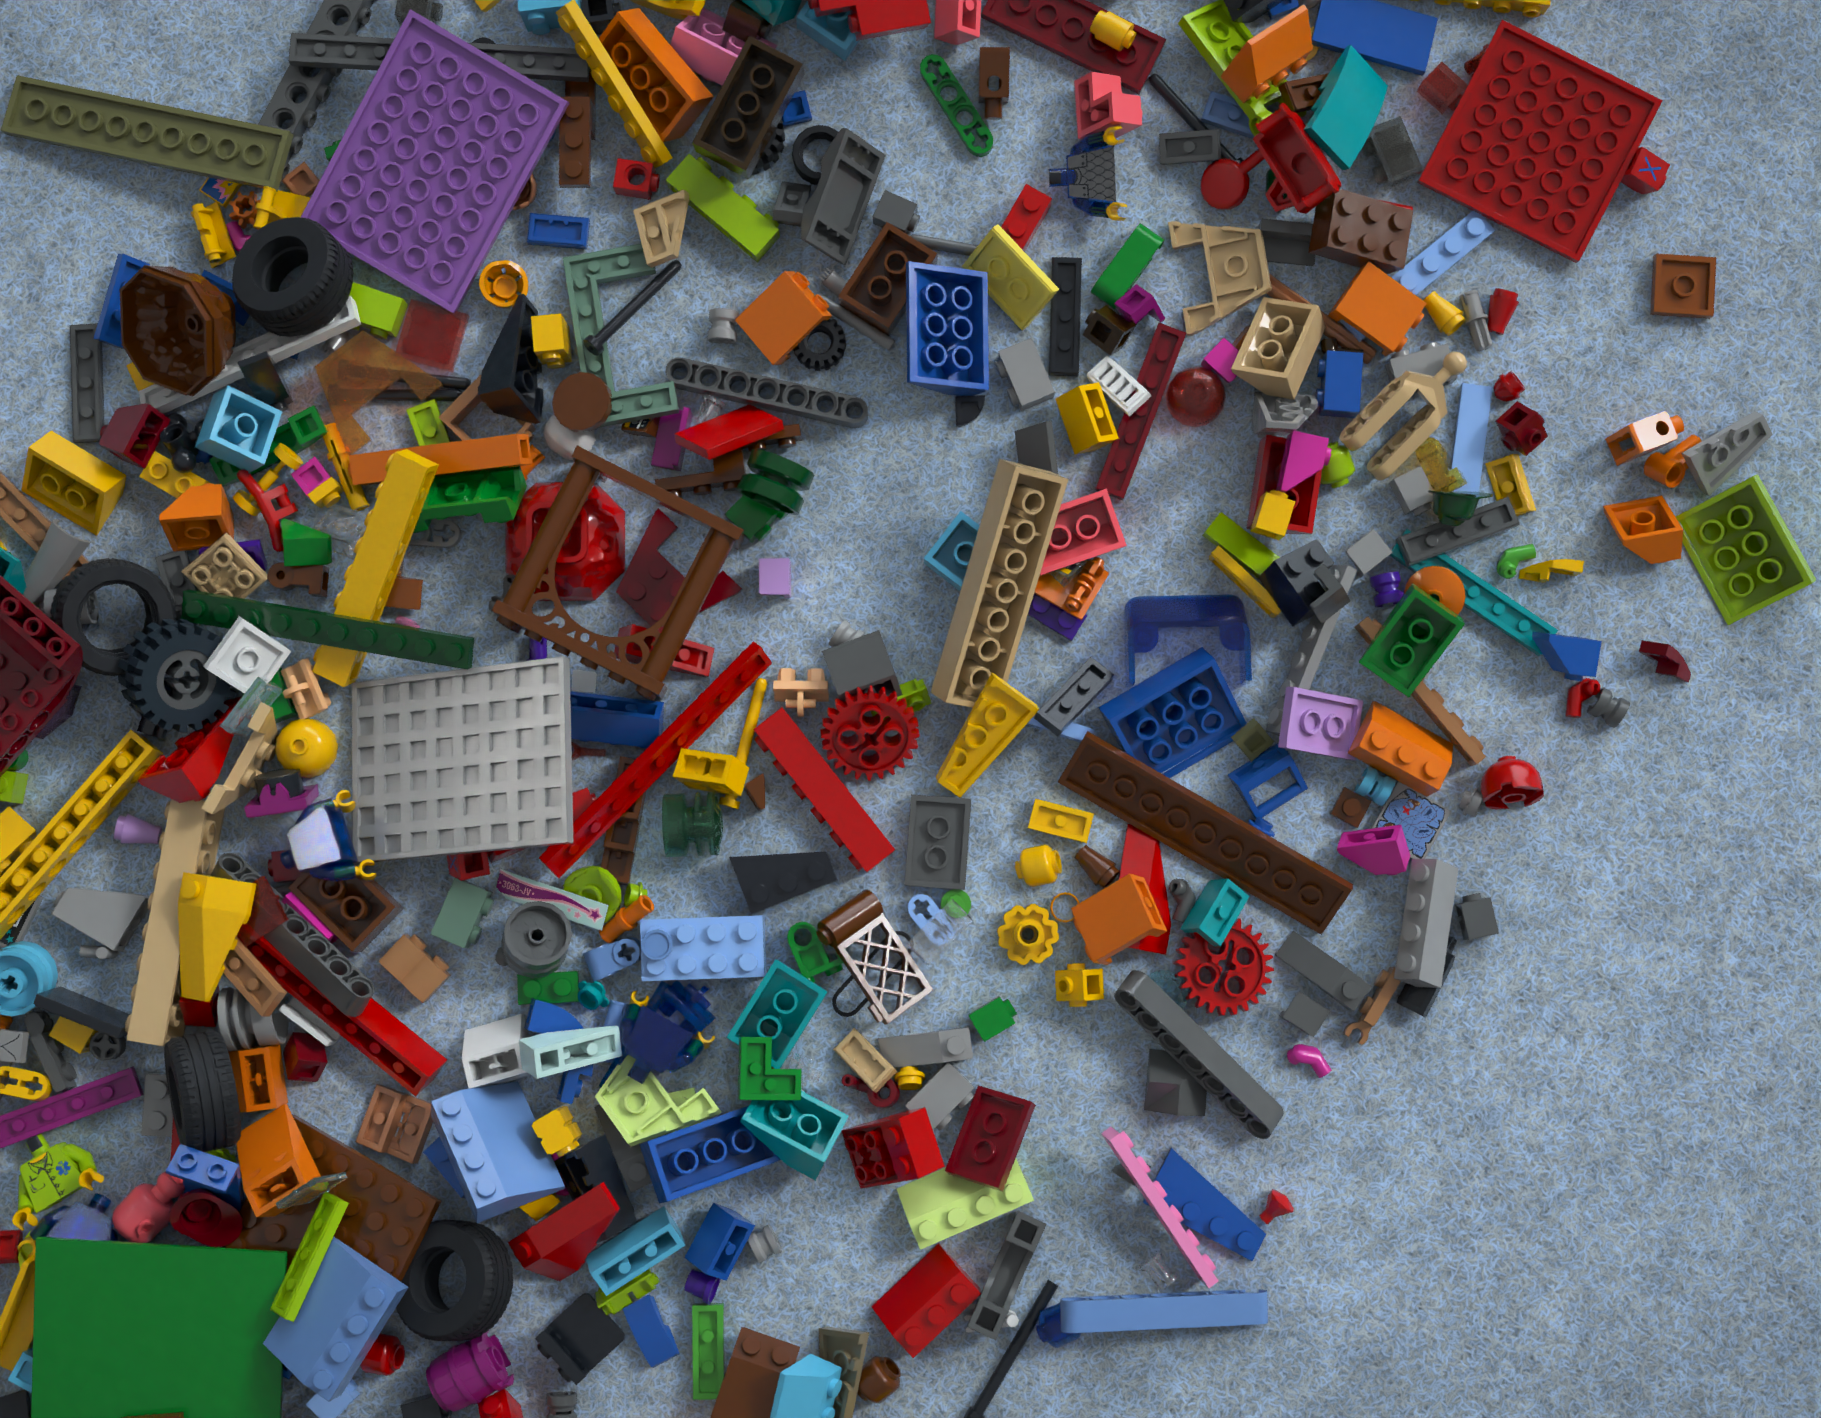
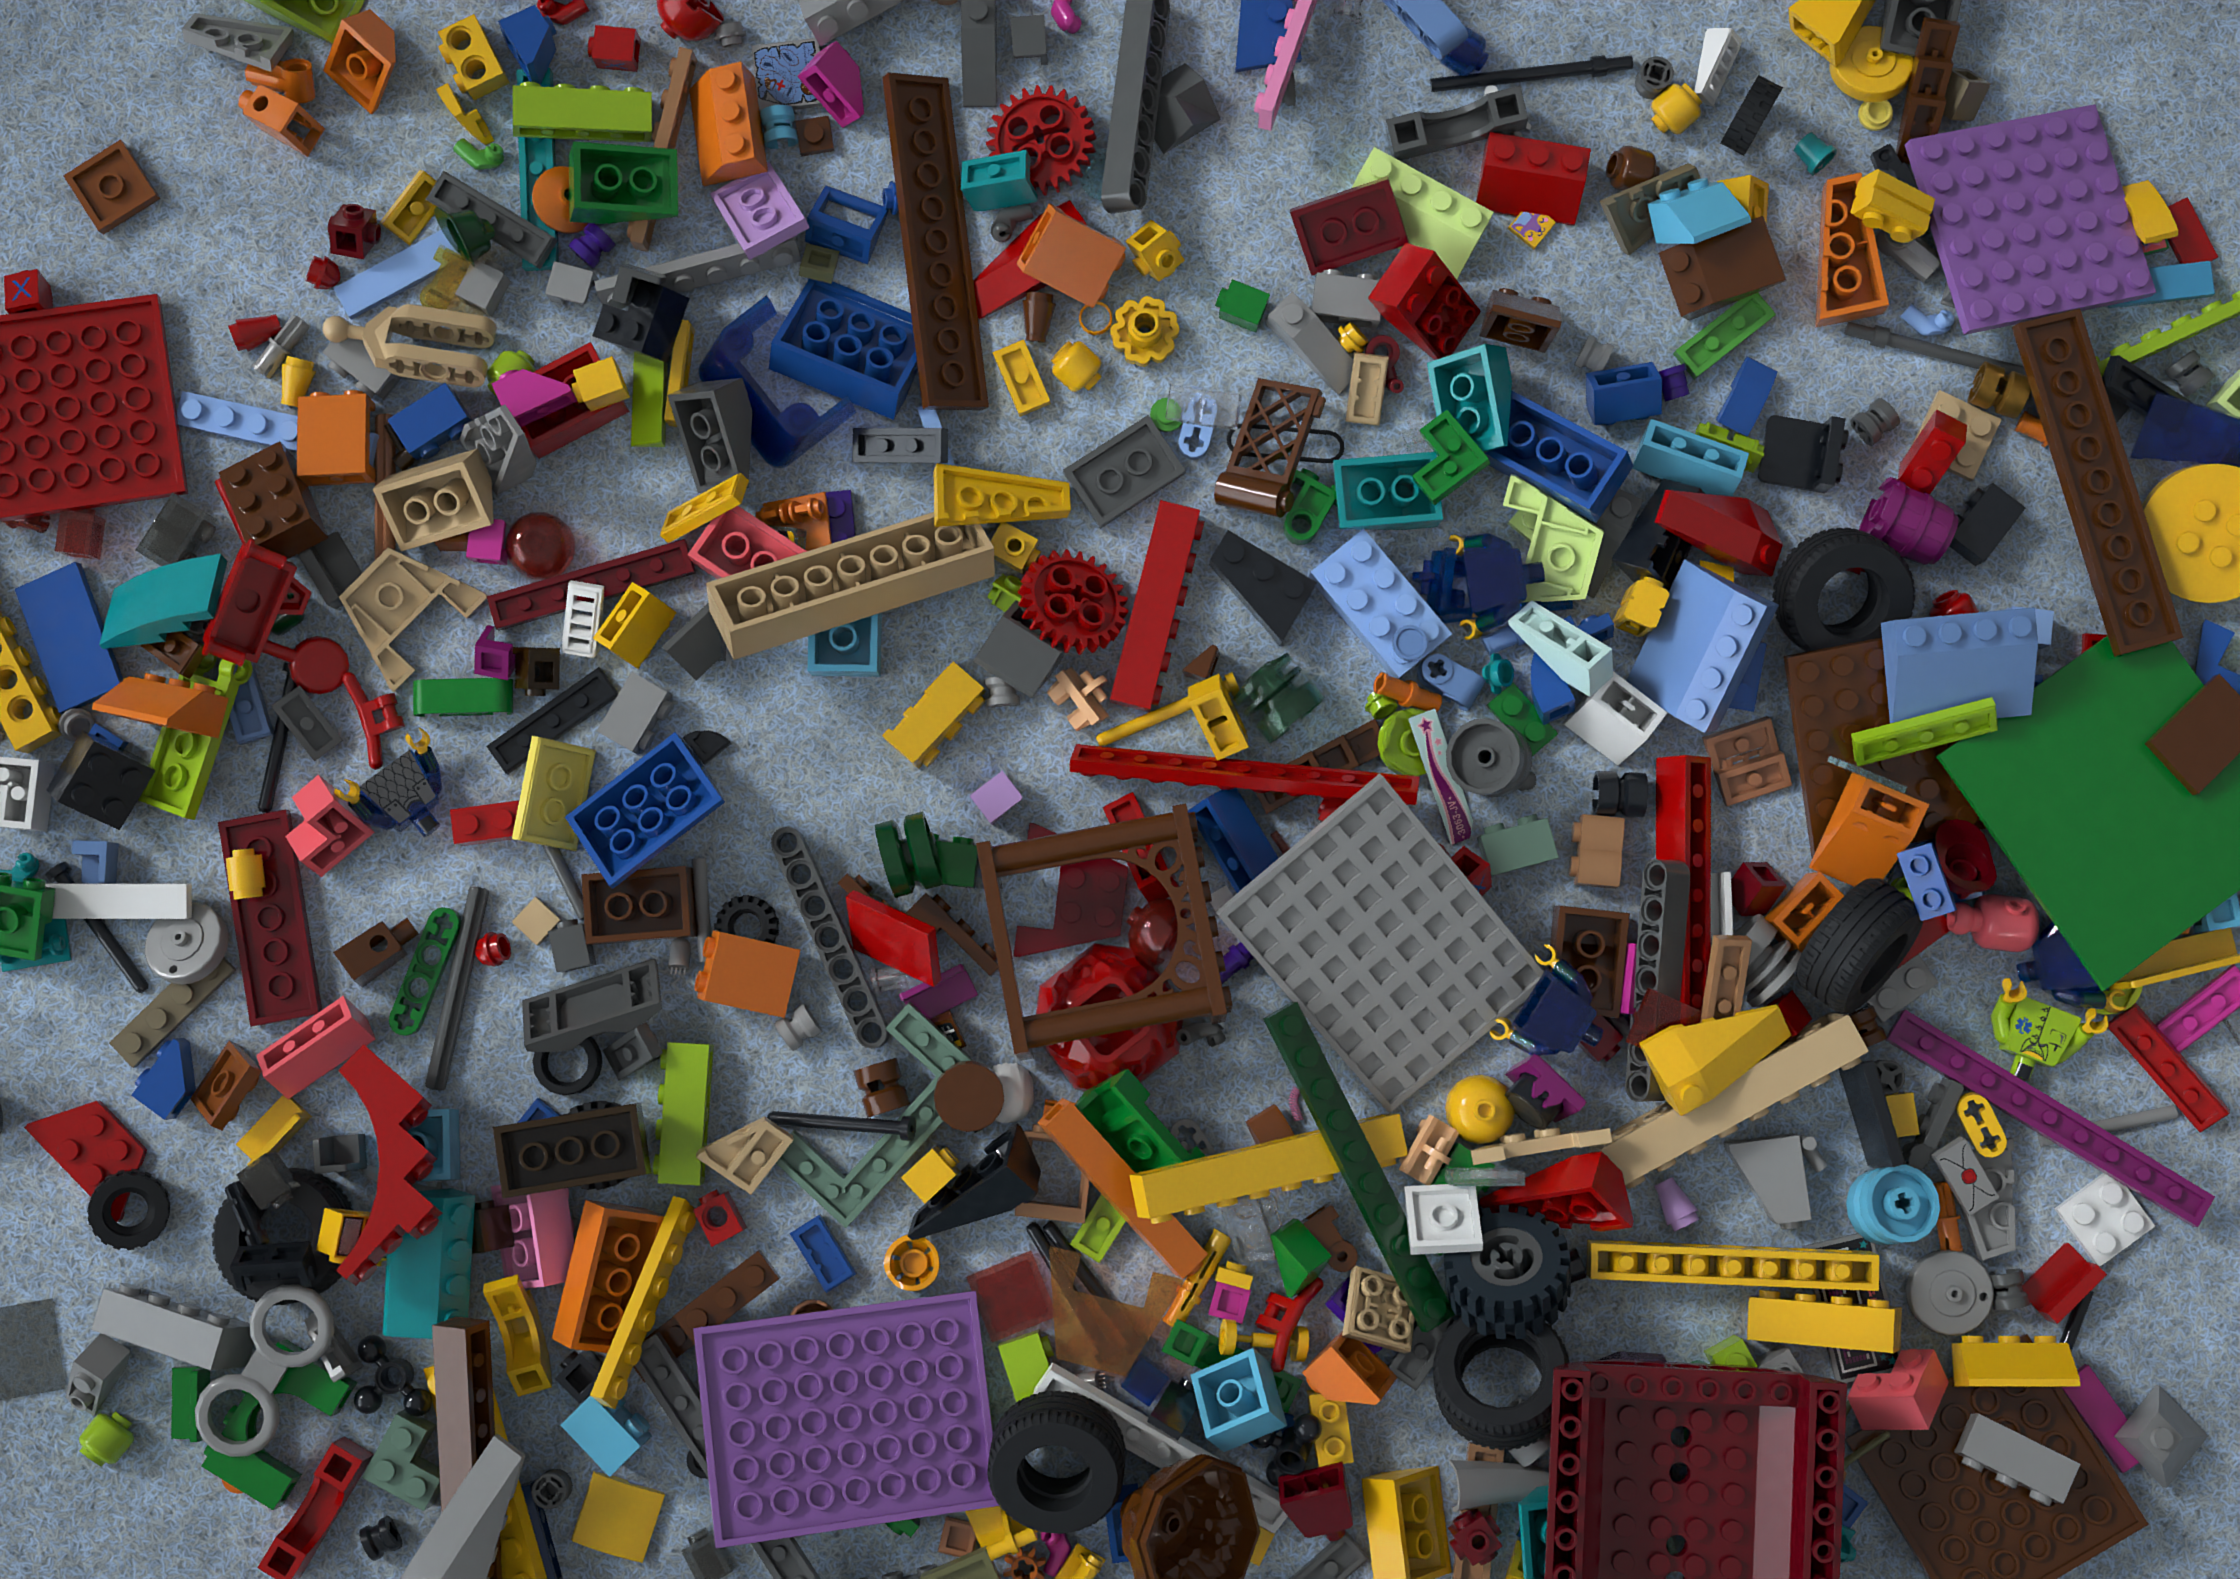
camera: 130 degrees left, 0 degrees up
none -> red piece [342,672,405,770]
none -> dark grey axle [425,886,489,1091]
none -> yellow brick [438,14,510,101]
none -> red plate [475,932,511,967]
none -> tan tile [512,897,562,946]
none -> lime brick [513,82,652,142]
none -> red brick [588,25,641,72]
none -> yellow tile [660,473,749,543]
none -> dark grey slope [667,378,752,493]
none -> reddish brown wheel [853,1058,910,1118]
none -> yellow wedge [882,661,986,769]
none -> yellow brick [990,522,1041,574]
none -> clear blue panel [1120,1352,1170,1407]
none -> clear red cylinder [1126,898,1191,969]
none -> dark red brick [1448,1508,1503,1566]
none -> reddish brown slope [1479,288,1562,353]
none -> tile [1508,212,1556,250]
none -> black wheel [1592,771,1648,818]
none -> reddish brown wheel [1849,1005,1887,1047]

